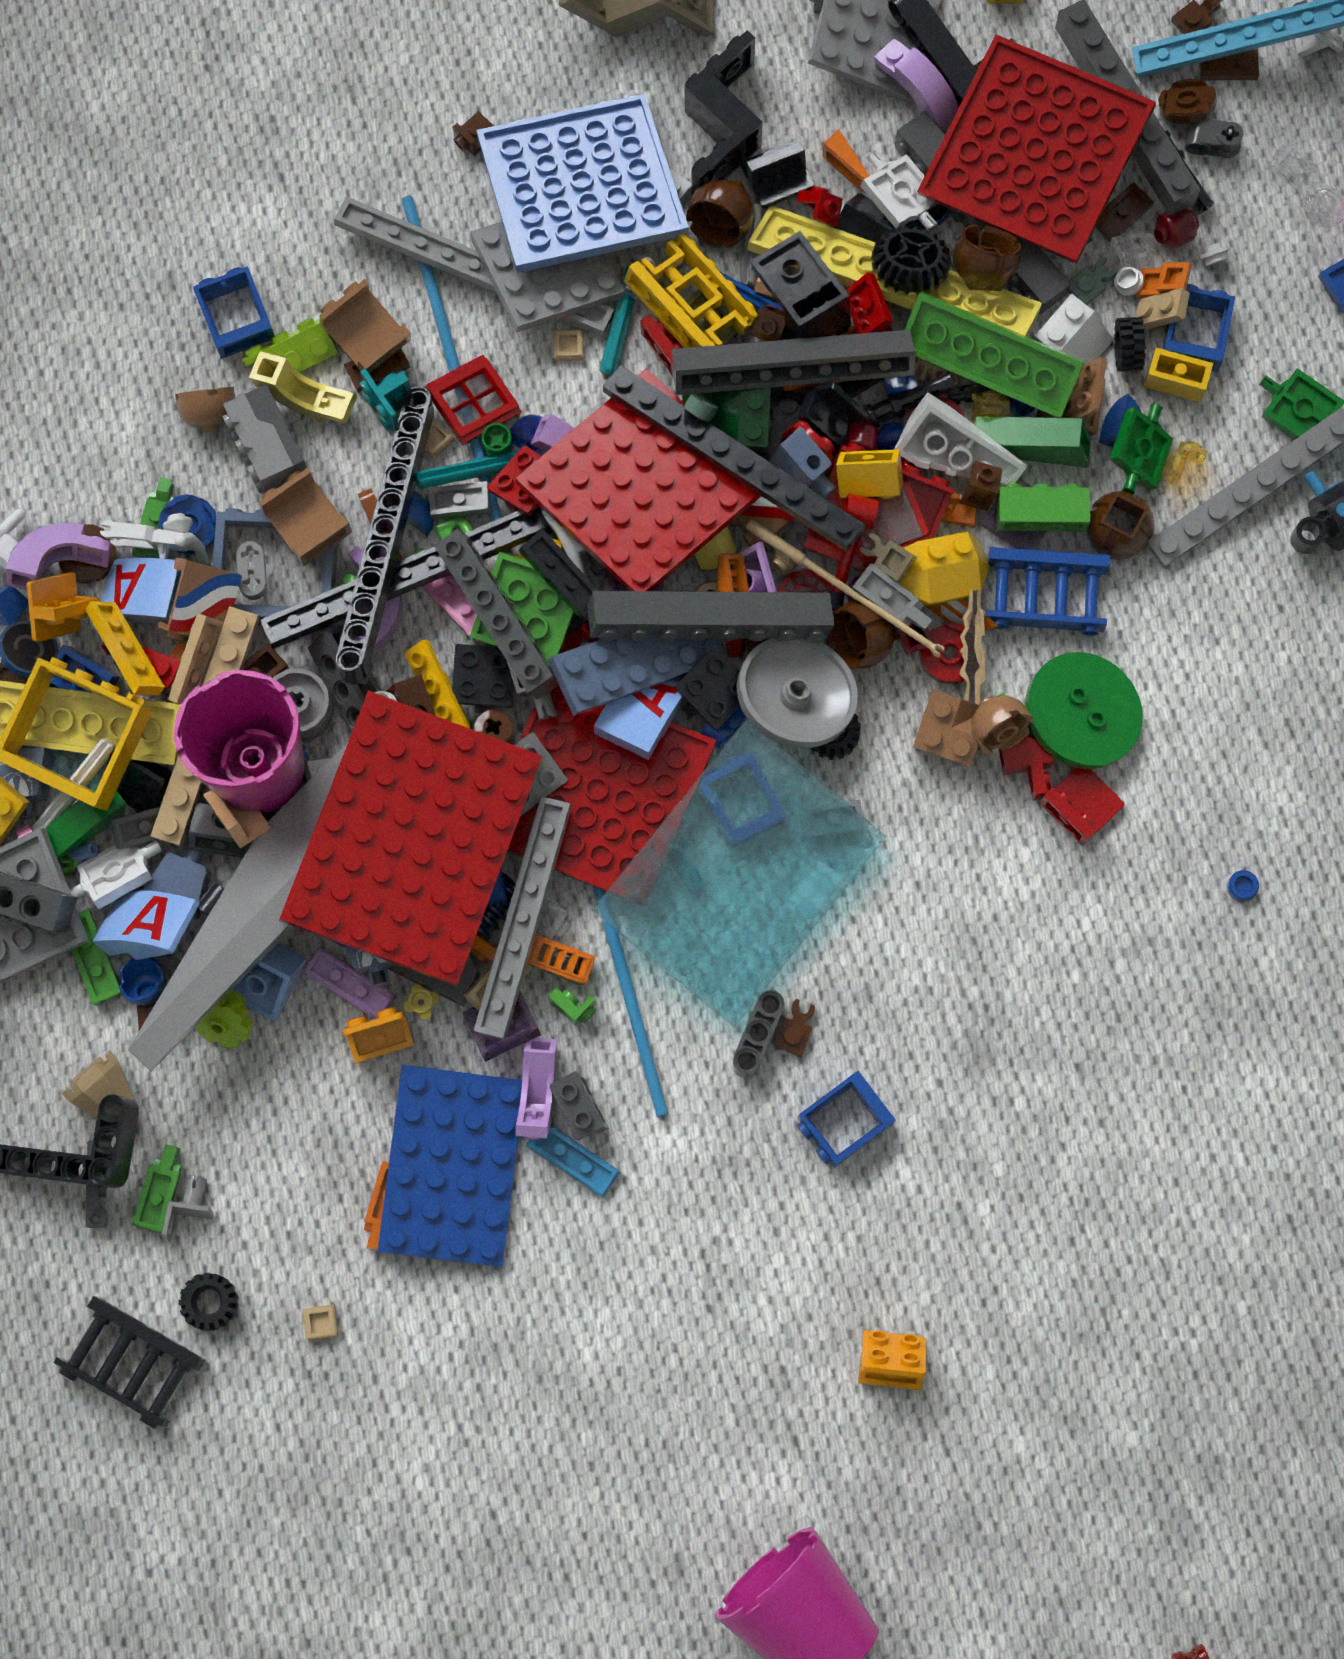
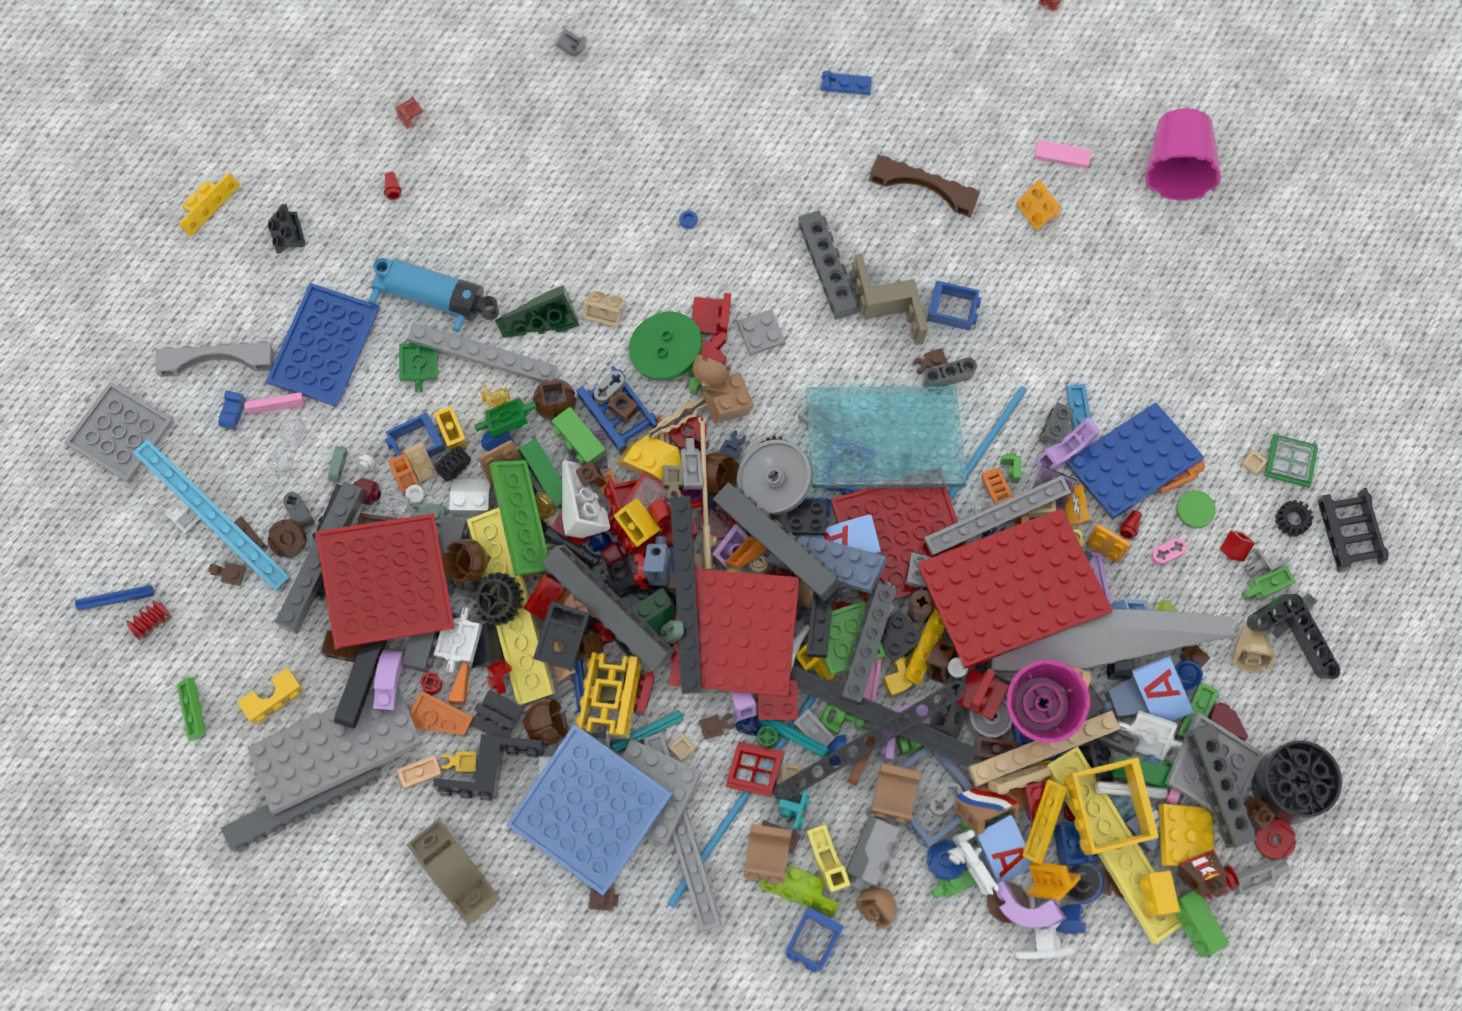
camera: 135 degrees left, 5 degrees down
none -> sand green beam [328,446,347,482]
none -> light nougat plate [397,755,442,789]
none -> orange wing [410,691,474,735]
none -> red wheel [420,672,442,695]
none -> yellow plate [441,752,477,773]
none -> dark green wedge [495,285,579,337]
none -> tan bracket [582,291,627,327]
none -> light grey beam [594,371,626,403]
none -> reddish brown brick [608,391,638,424]
none -> reddish brown plate [699,714,736,740]
none -> dark blue plate [718,430,746,461]
none -> light grey plate [737,309,785,356]
none -> dark grey brick [798,210,859,320]
none -> blue plate [821,71,872,95]
none -> dark tan bracket [850,253,928,345]
none -> reddish brown arch [869,155,980,218]
none -> yellow brick [883,656,912,699]
none -> red bracket [956,668,1008,720]
none -> bright pink tile [1034,140,1091,168]
none -> light orange slope [1062,484,1090,526]
none -> red cone [1119,510,1142,539]
none -> bright pink beam [1151,538,1187,565]
none -> bright green tile [1176,490,1216,528]
none -> dark red slope [1208,703,1248,741]
none -> red panel [1220,530,1255,562]
none -> clear piece [1265,434,1318,488]

